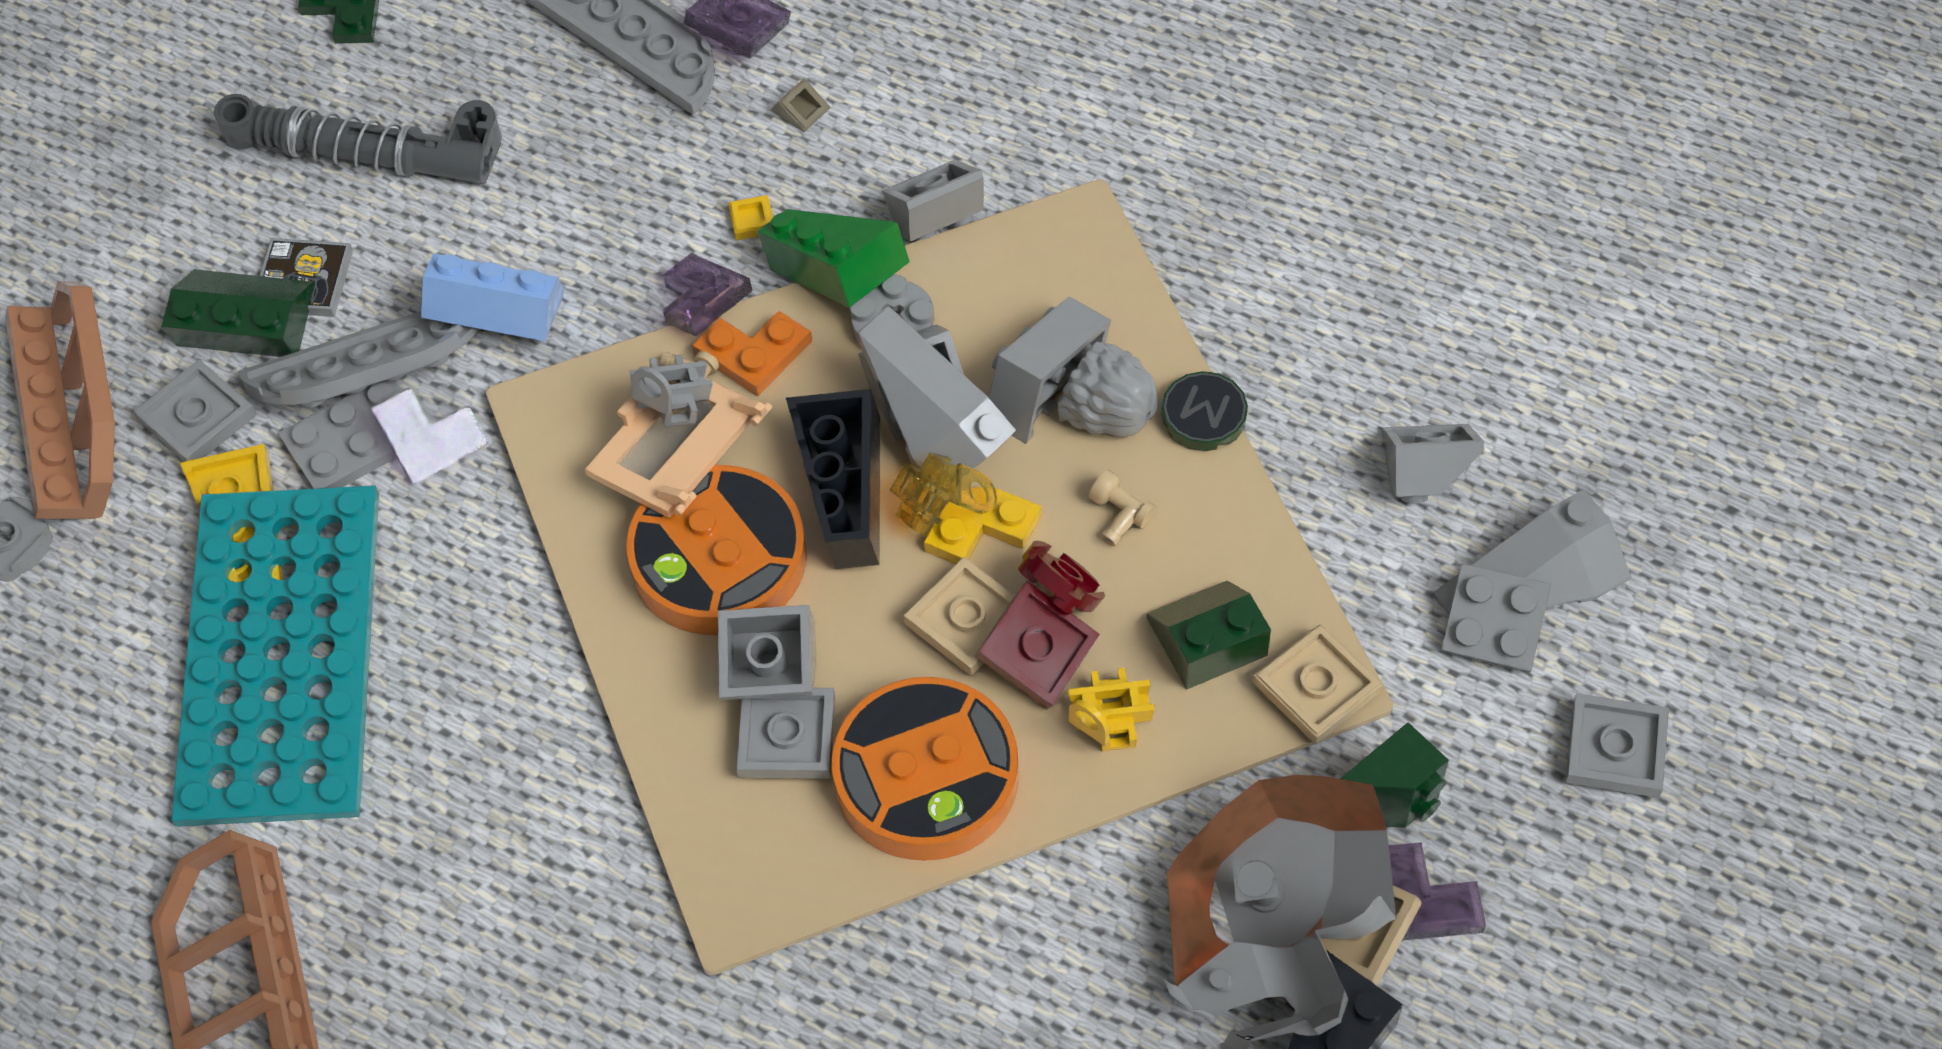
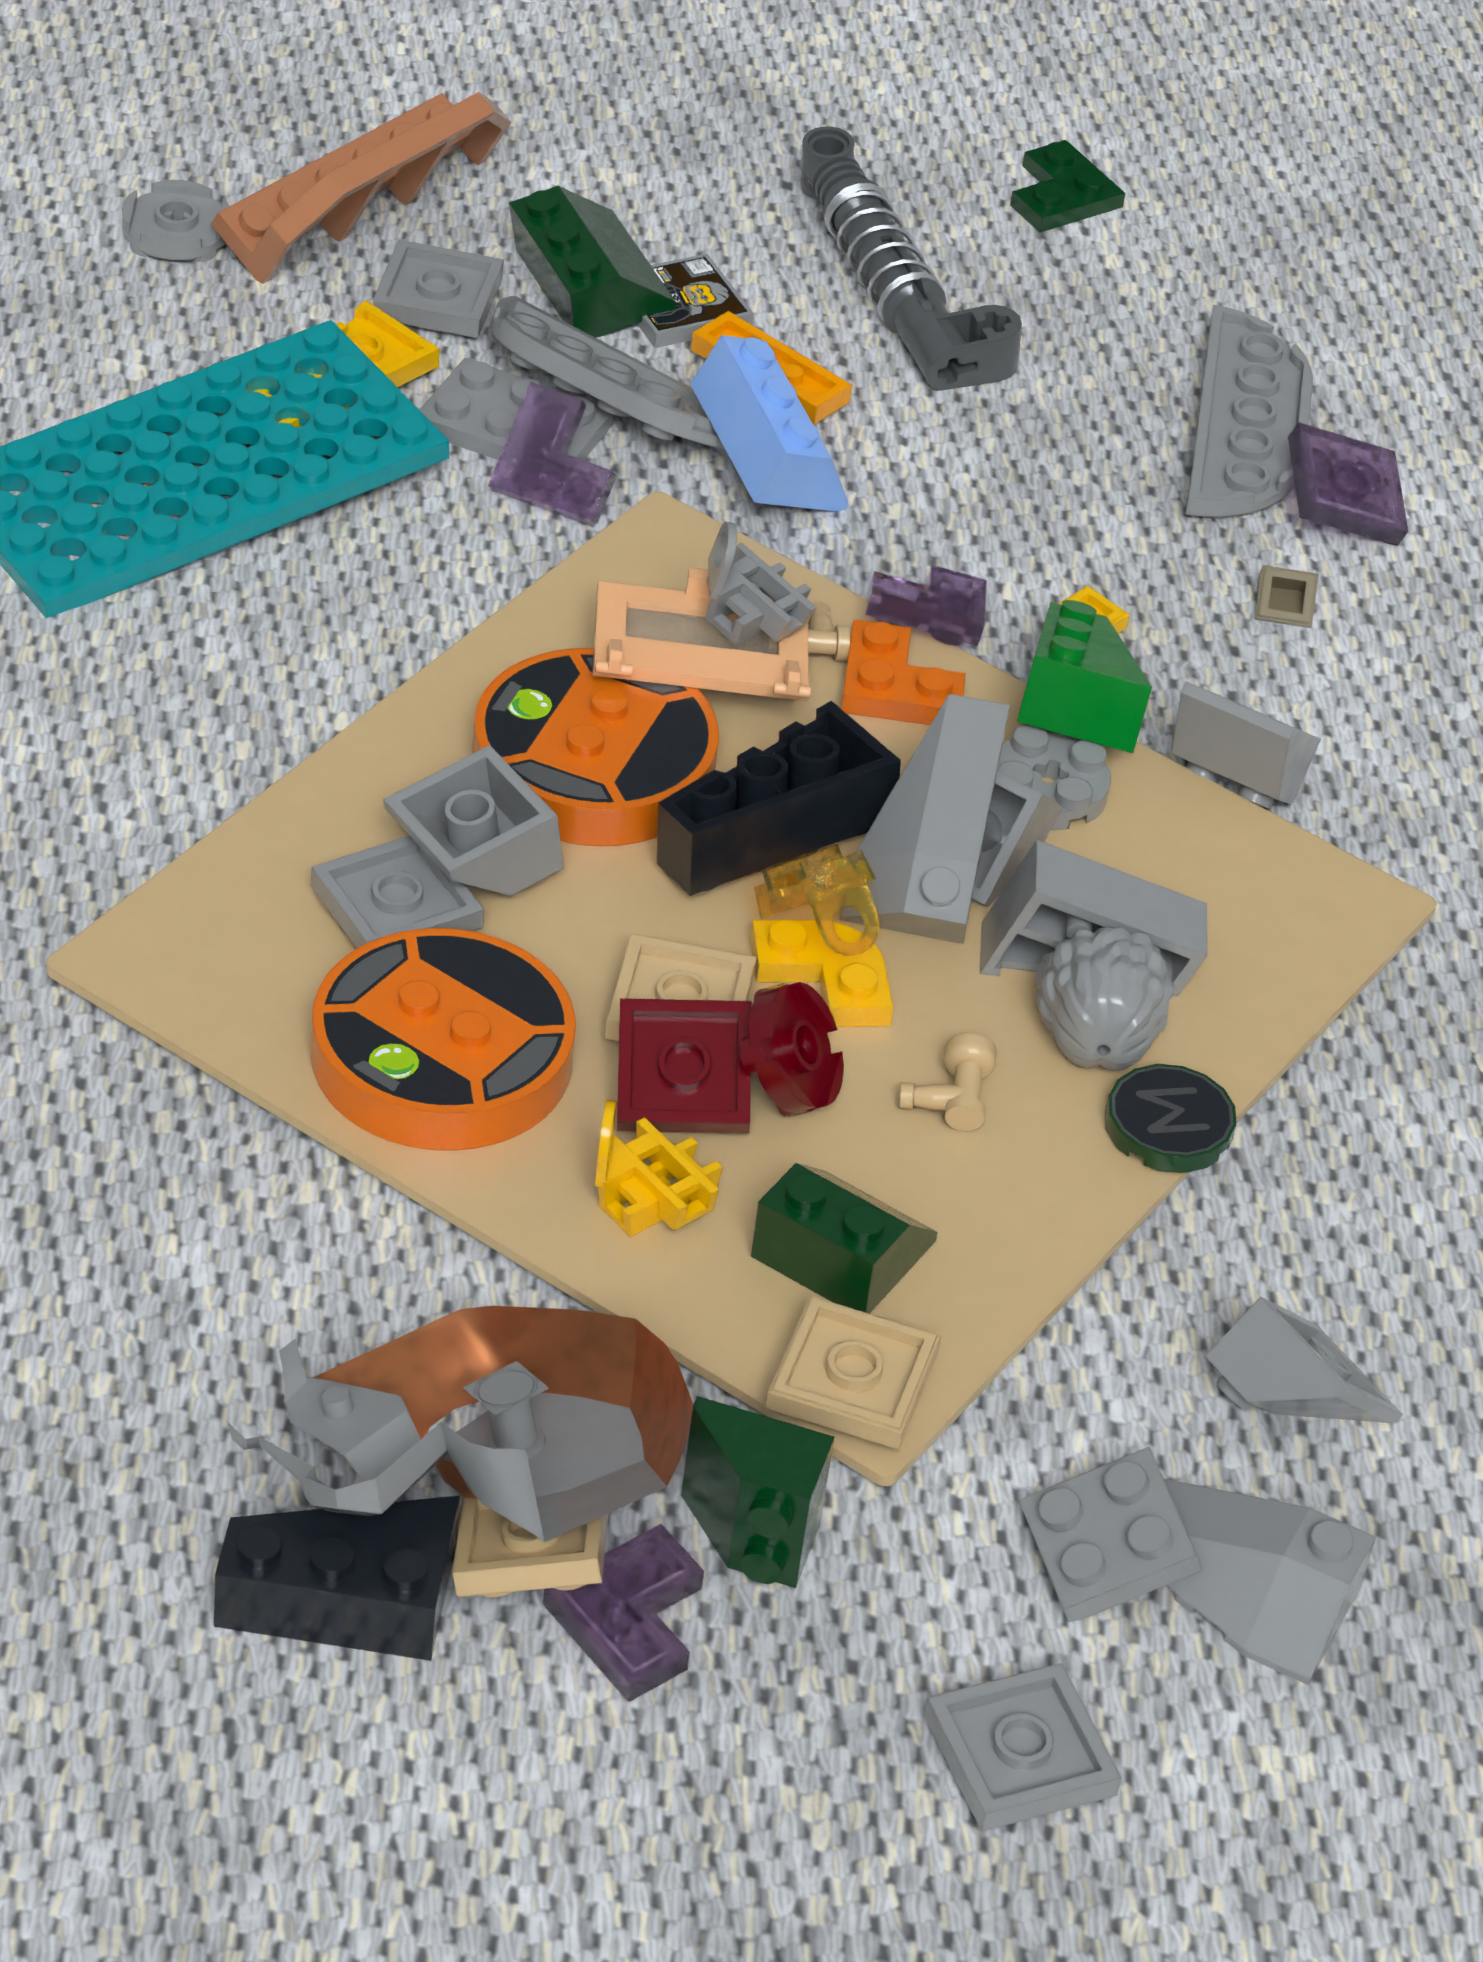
camera: 50 degrees right, 15 degrees down
none -> light orange plate [691,311,852,425]

